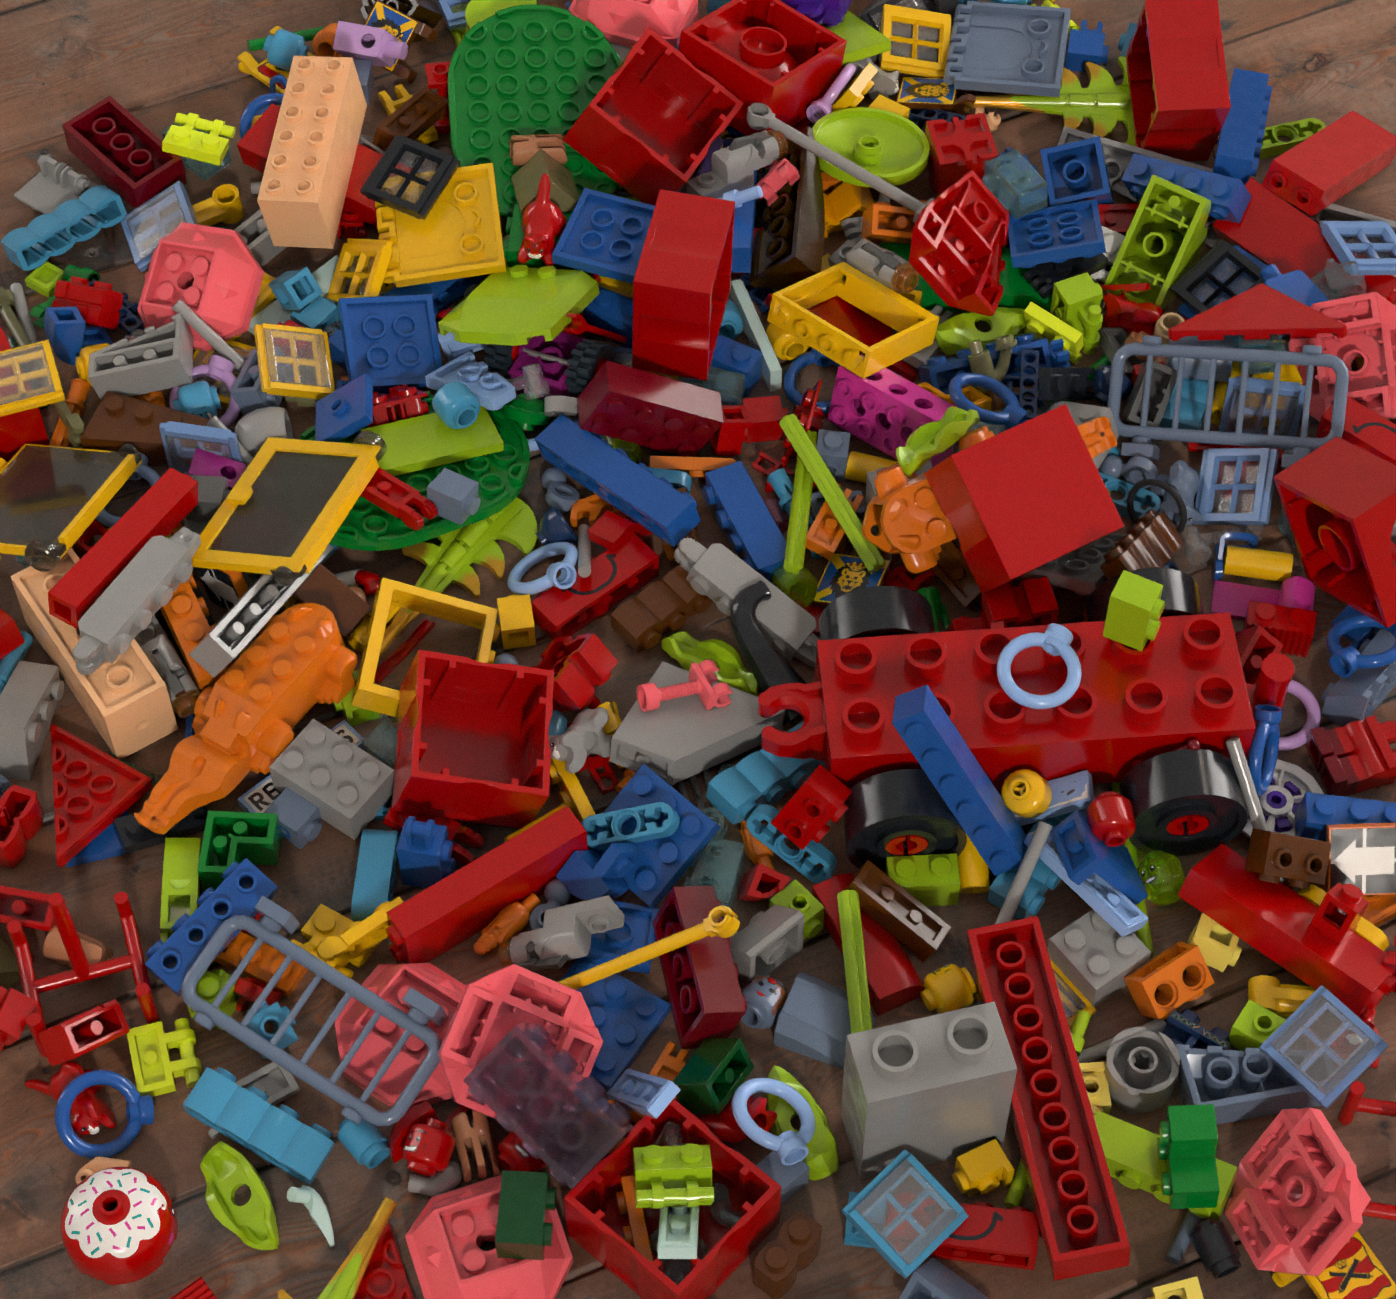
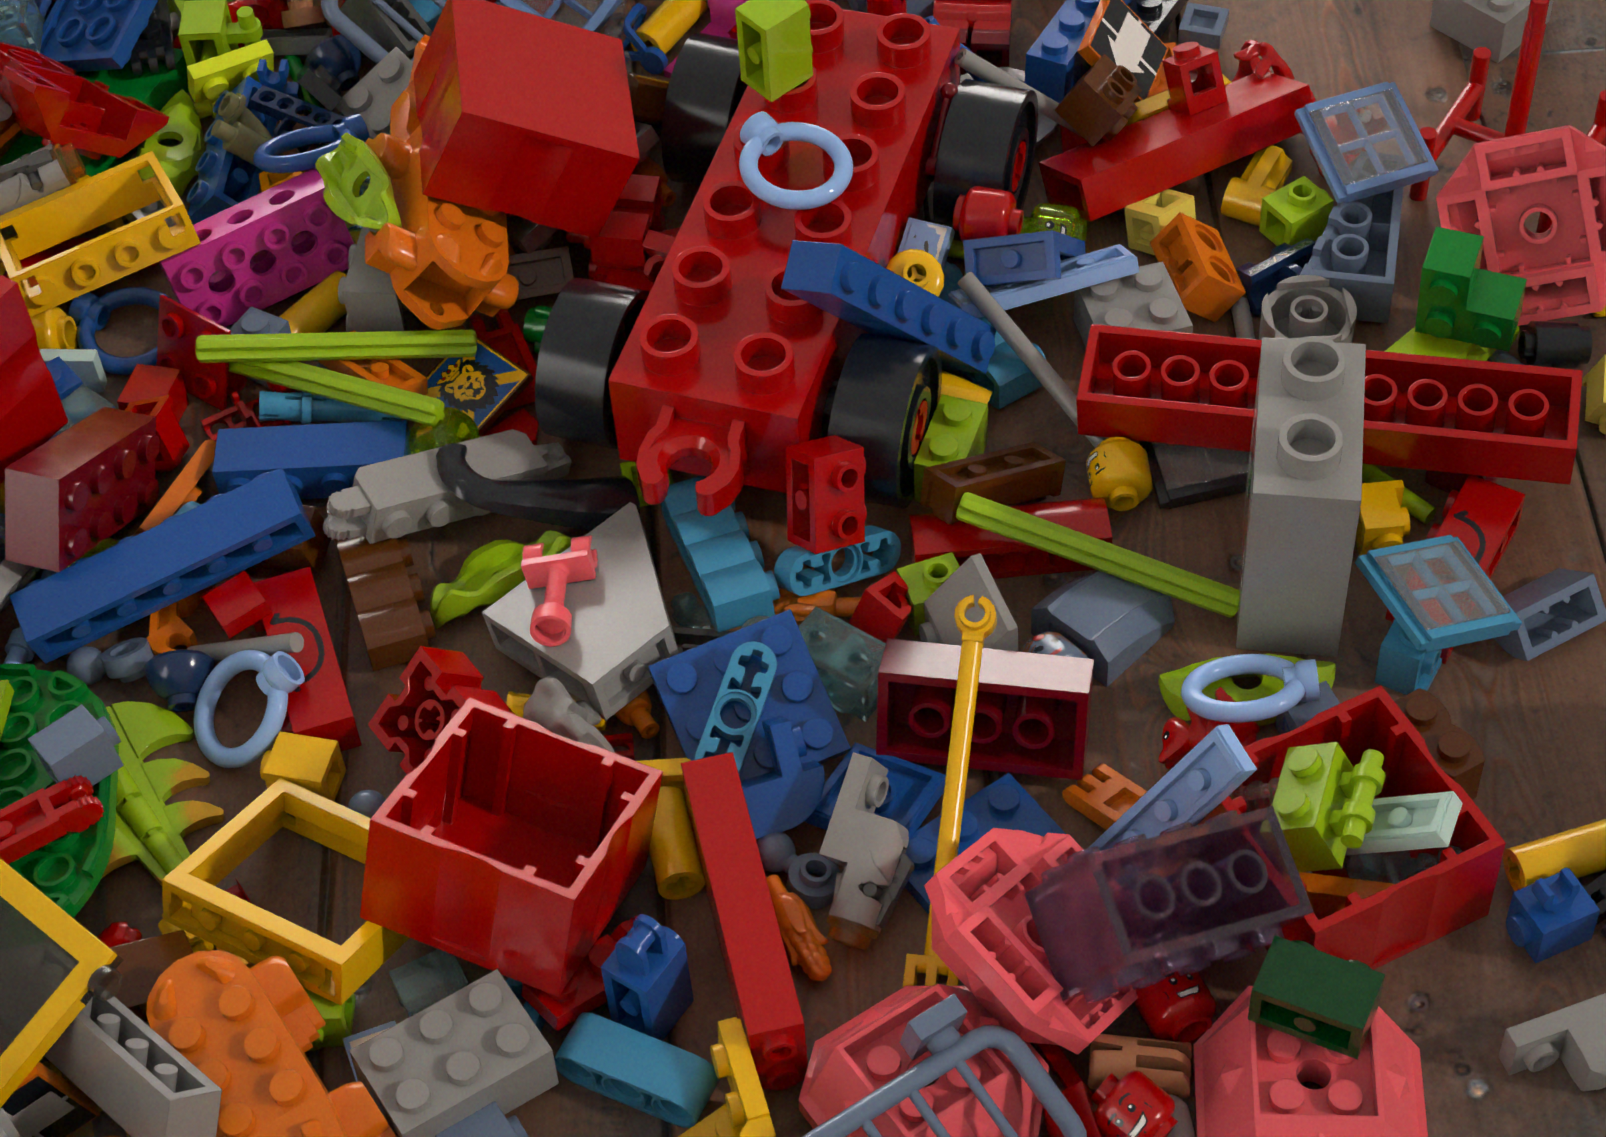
camera: 65 degrees left, 5 degrees down
dark green brick [672,1038,754,1114] -> none

